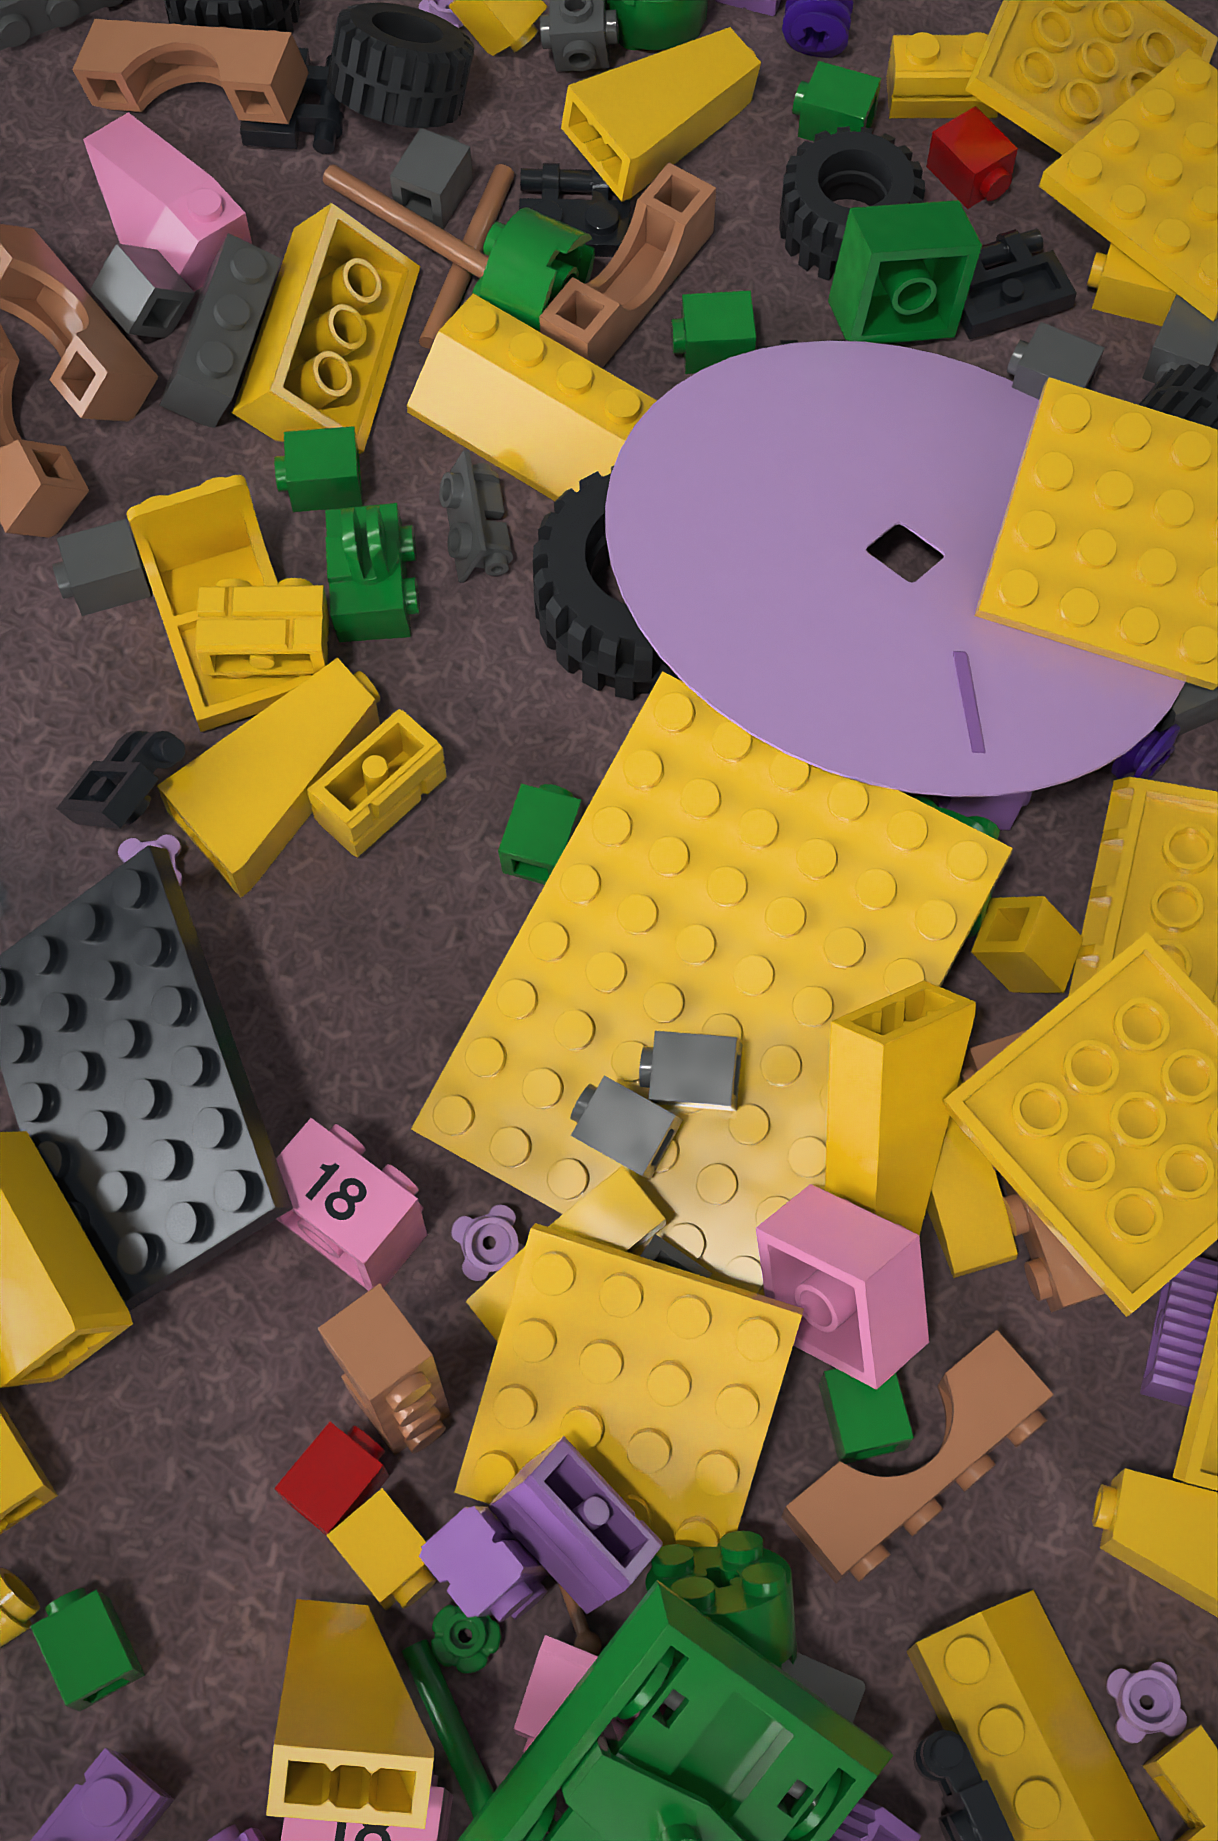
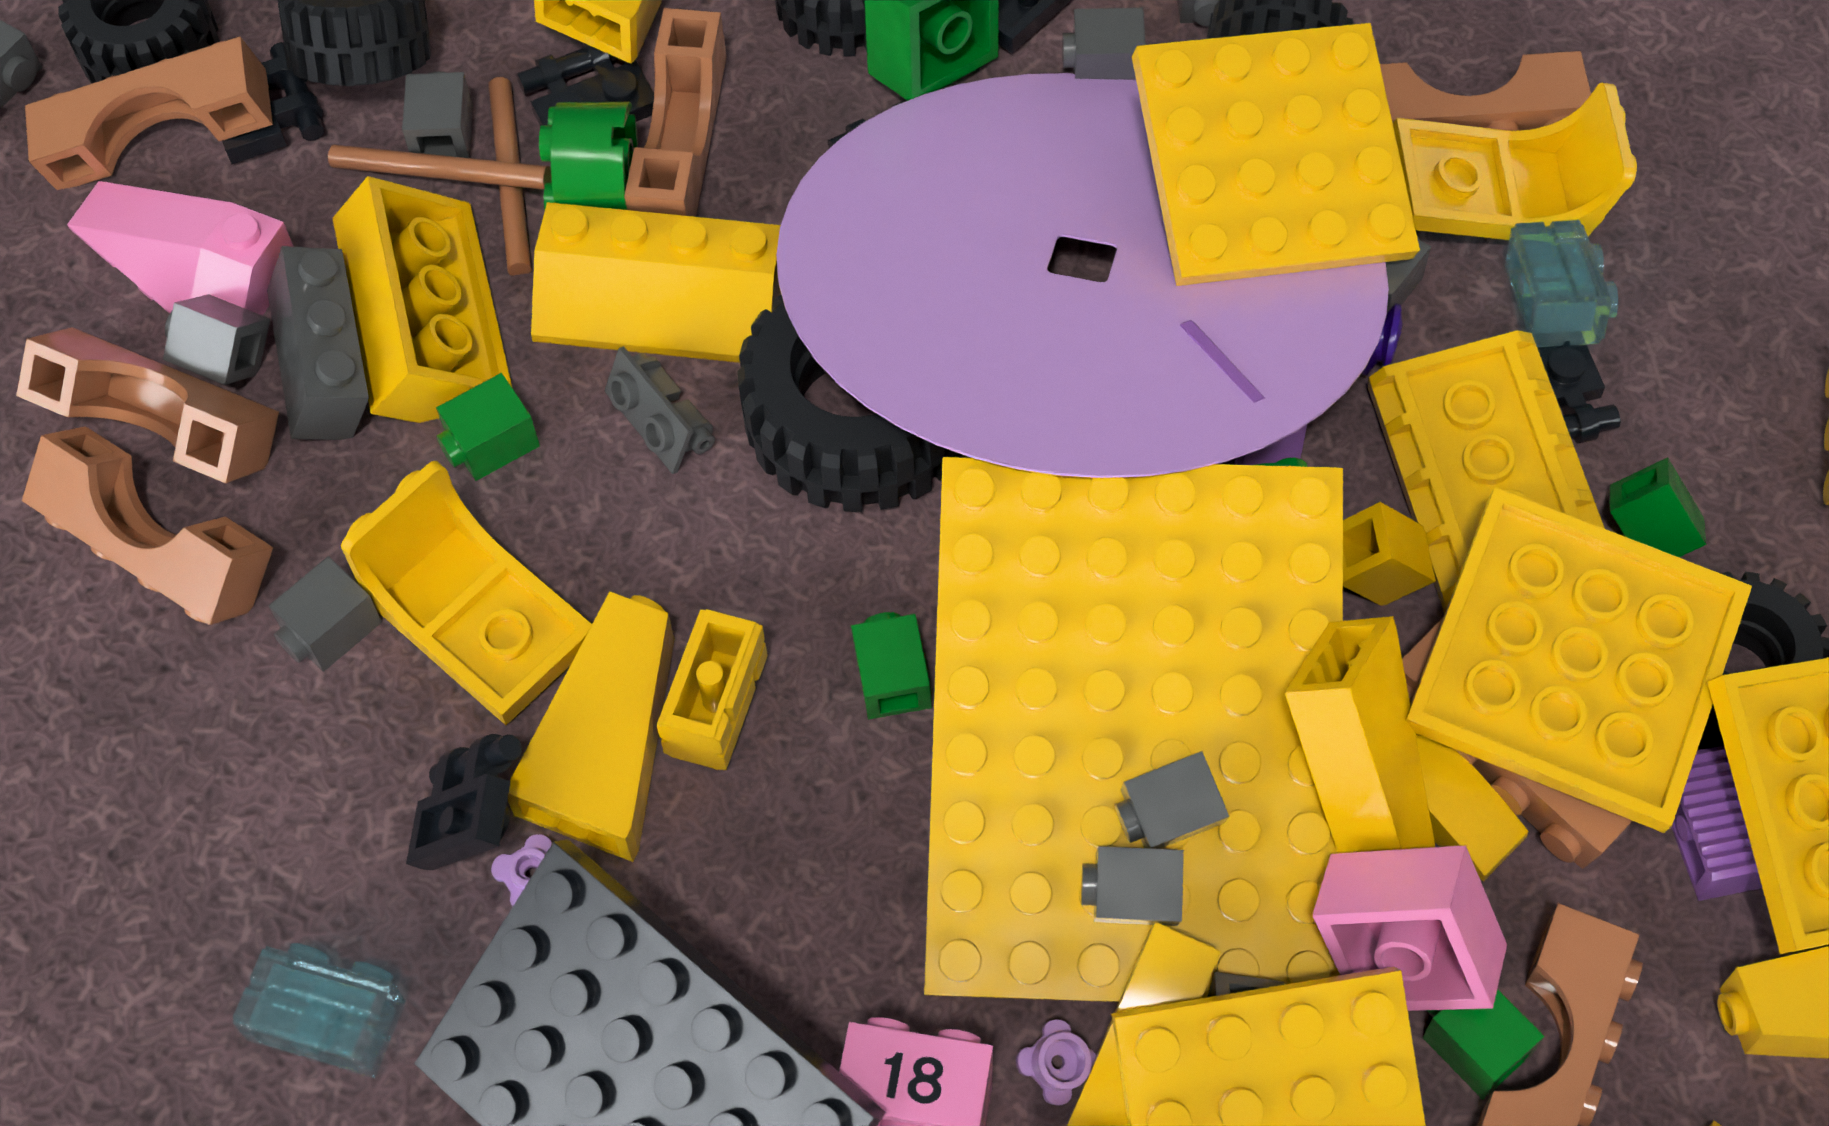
camera: 25 degrees left, 5 degrees down
yellow brick [195,578,329,675] -> none
green brick [325,503,420,642] -> none
green brick [671,290,756,374] -> none

